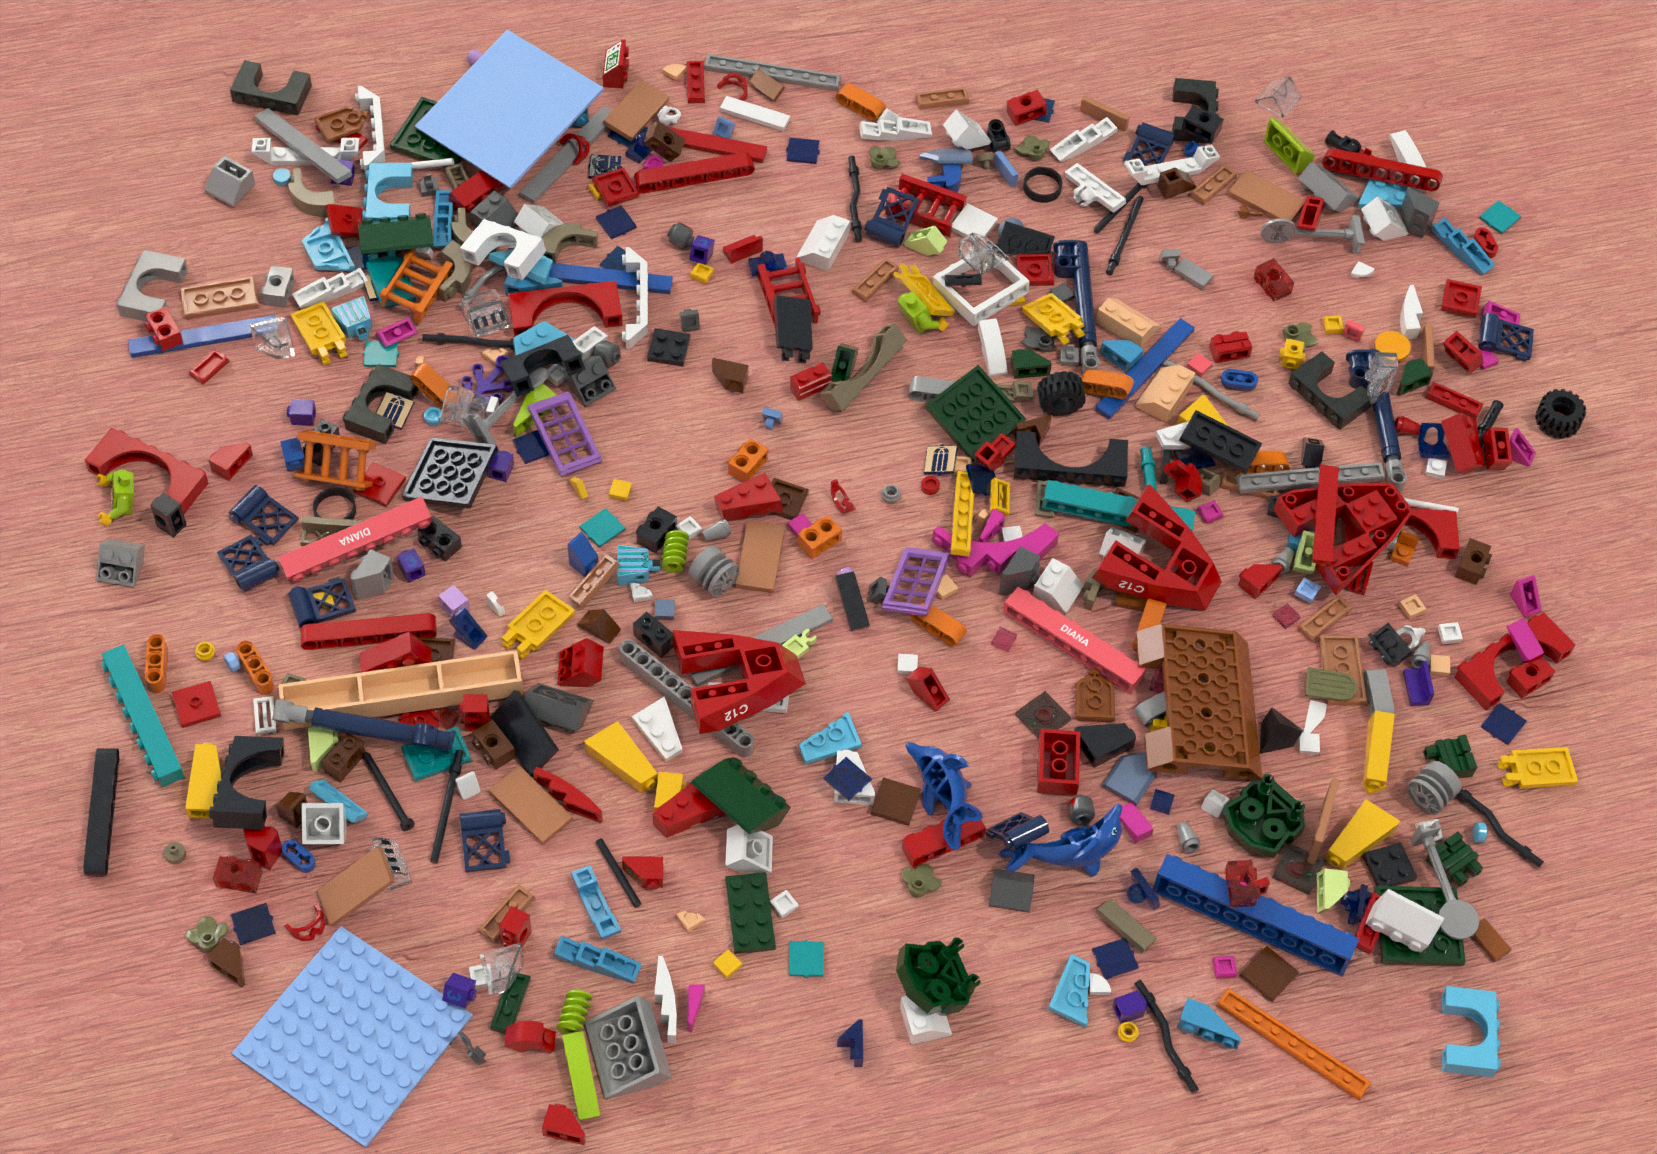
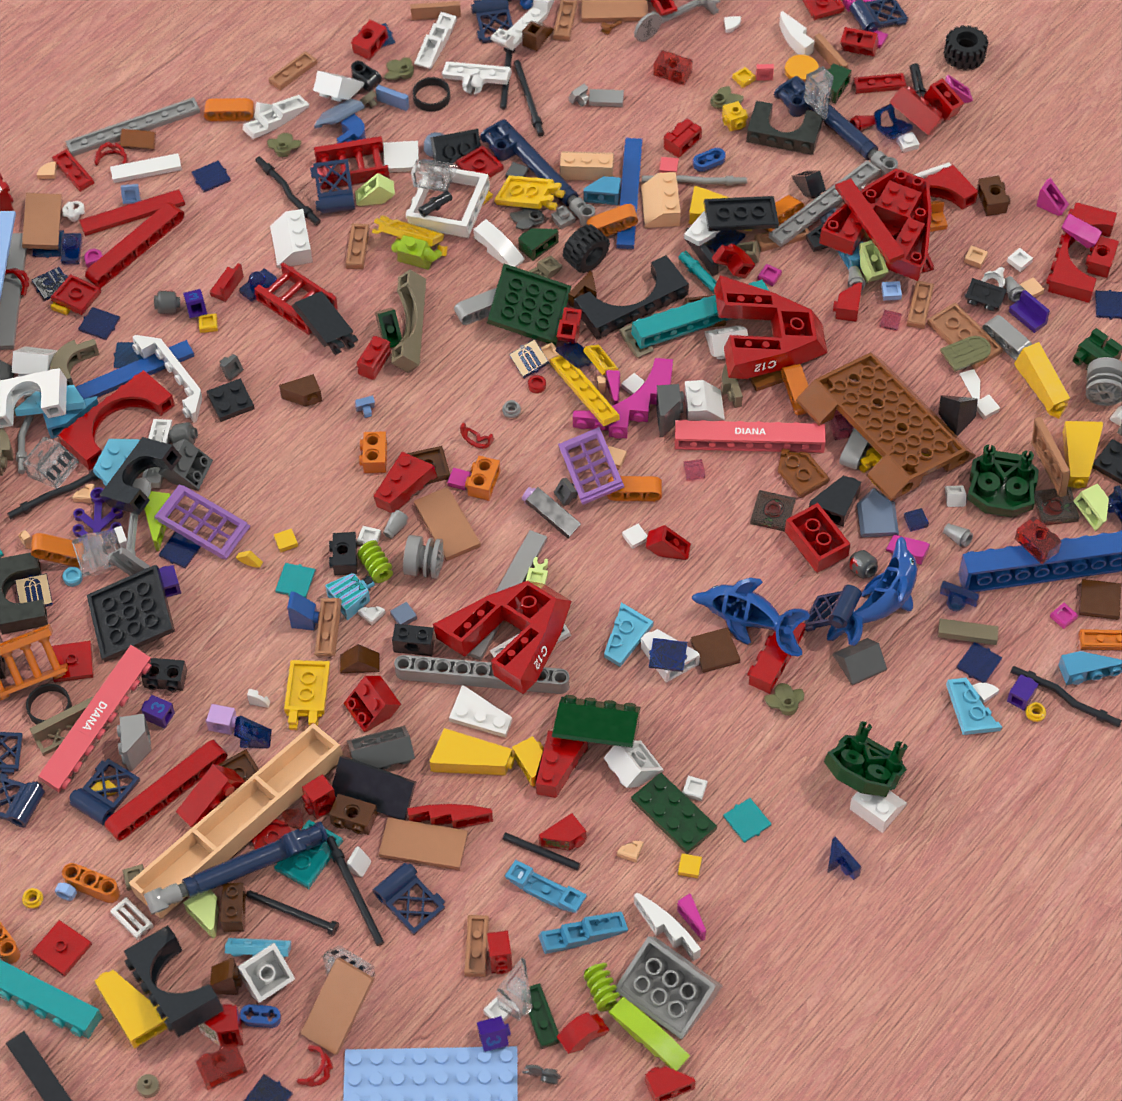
camera: 30 degrees left, 0 degrees up
reddish brown brick [643,121,685,162] -> none

